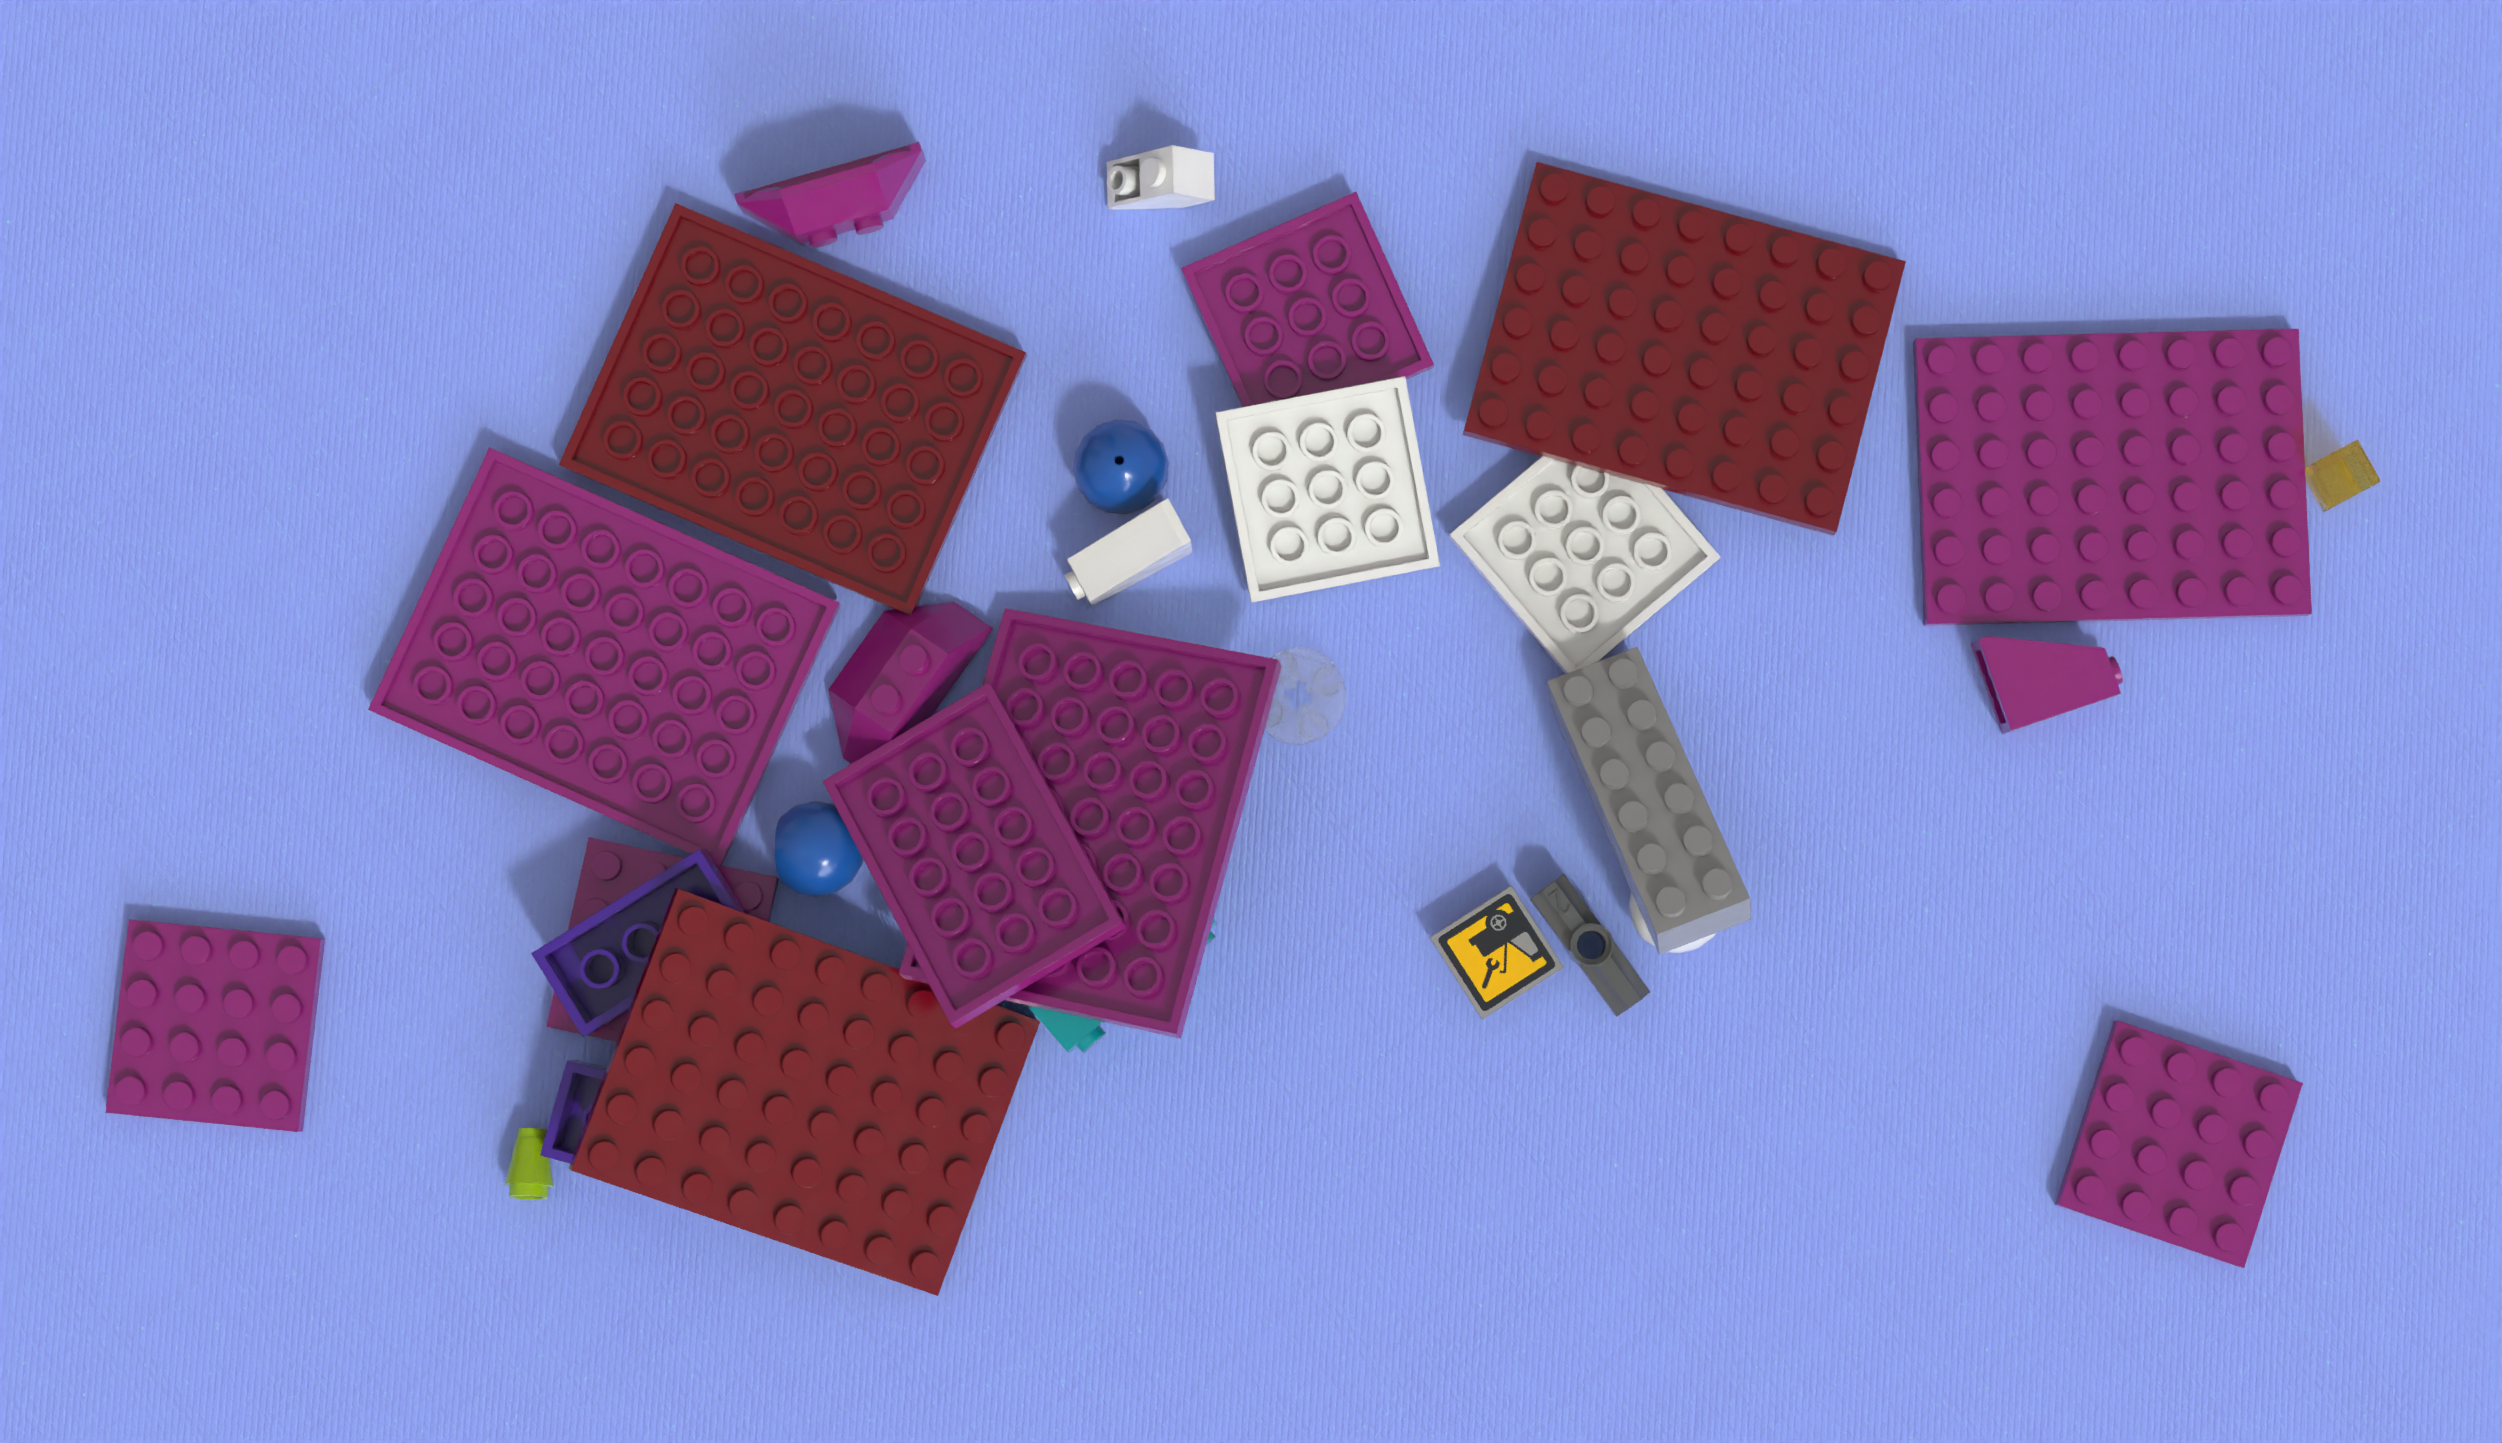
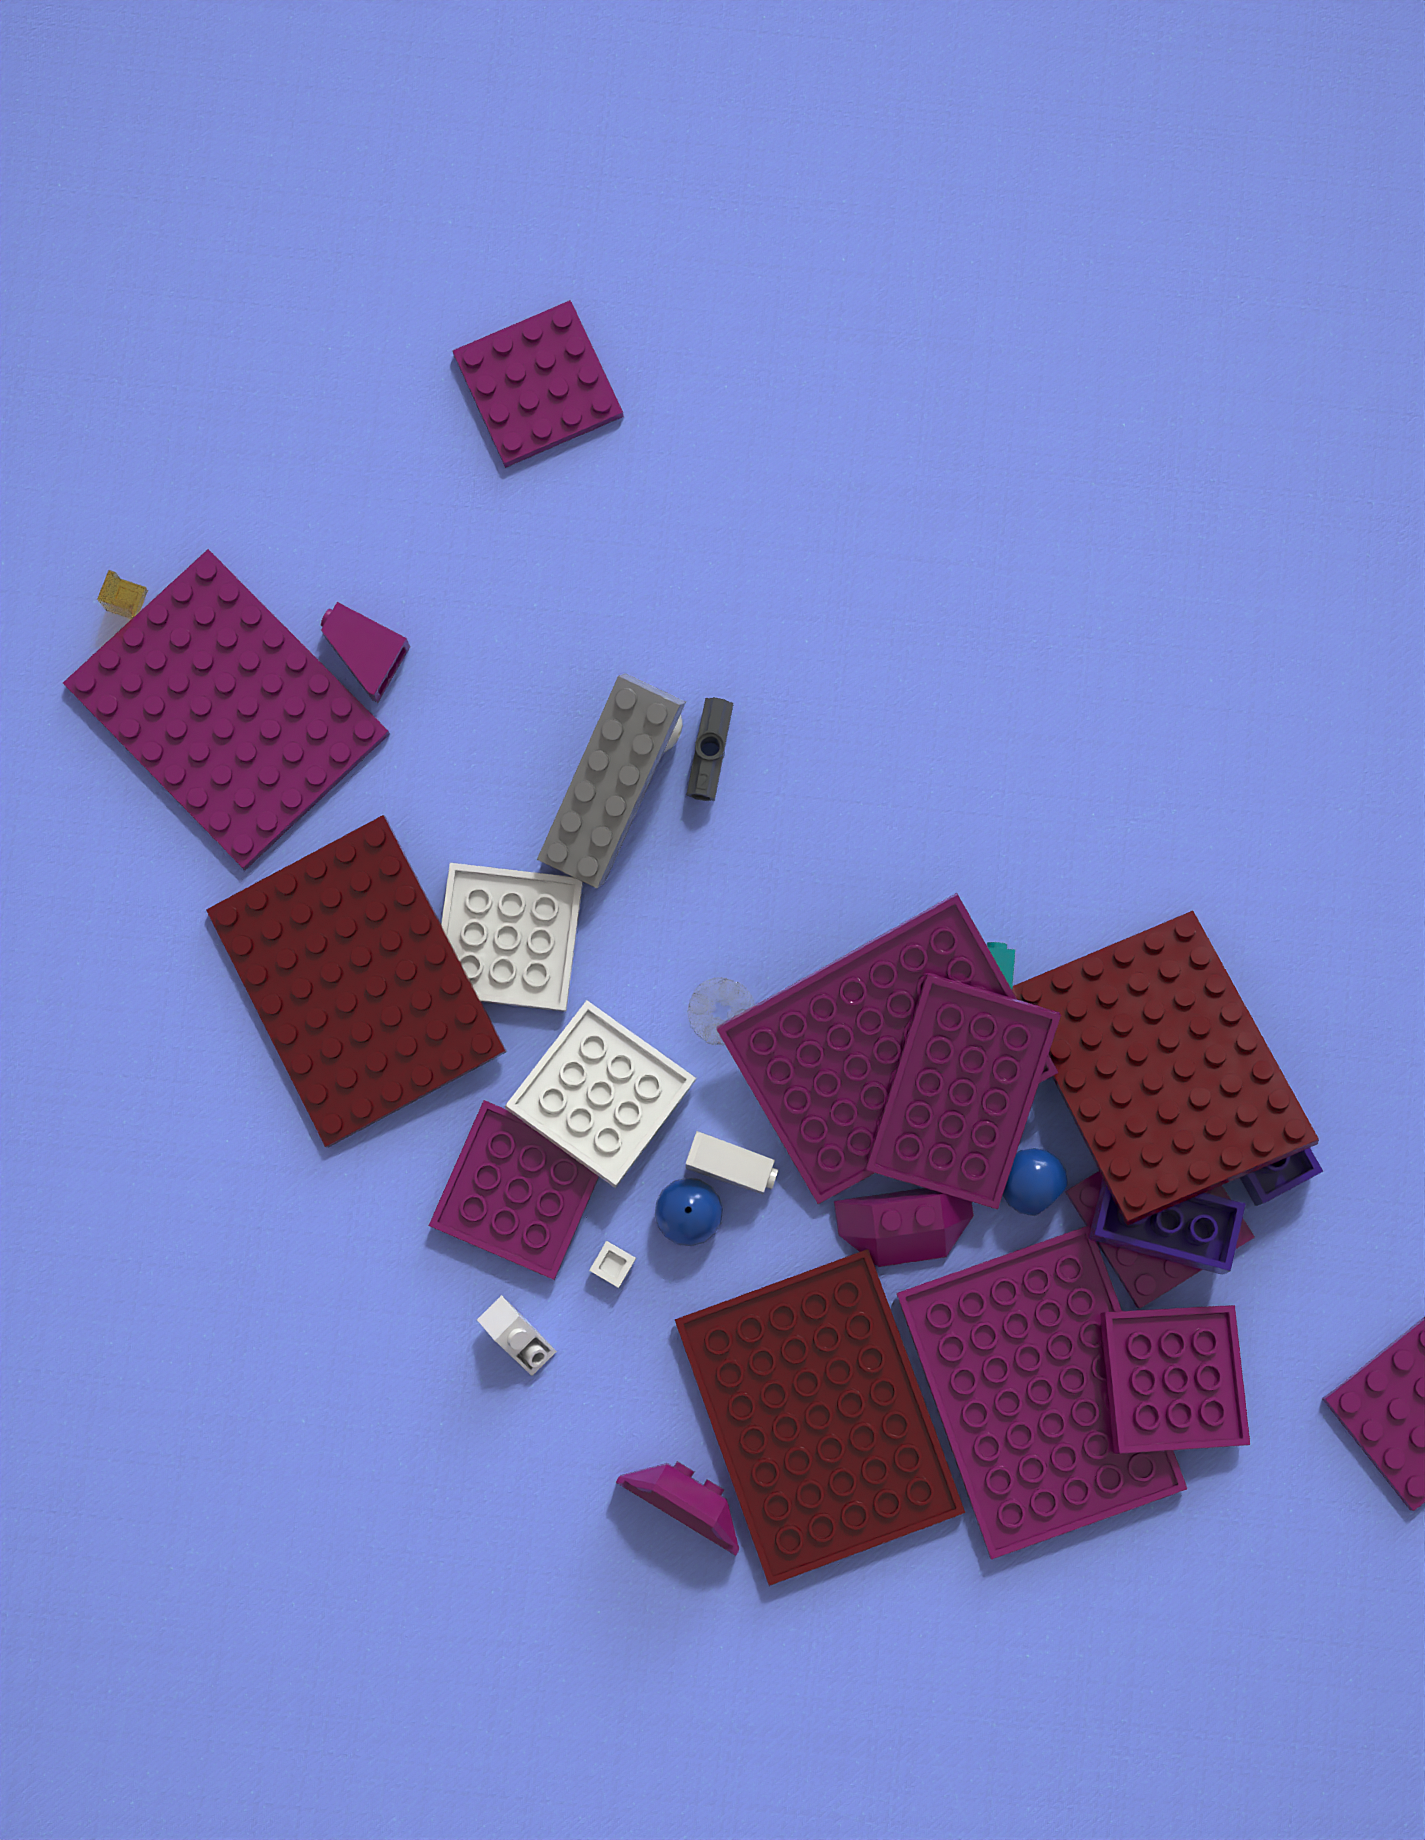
camera: 135 degrees left, 5 degrees down
lime cone [504,1128,554,1200] -> none
piece [1430,886,1564,1019] -> none
none -> white plate [589,1241,636,1288]
none -> magenta plate [1100,1305,1250,1454]

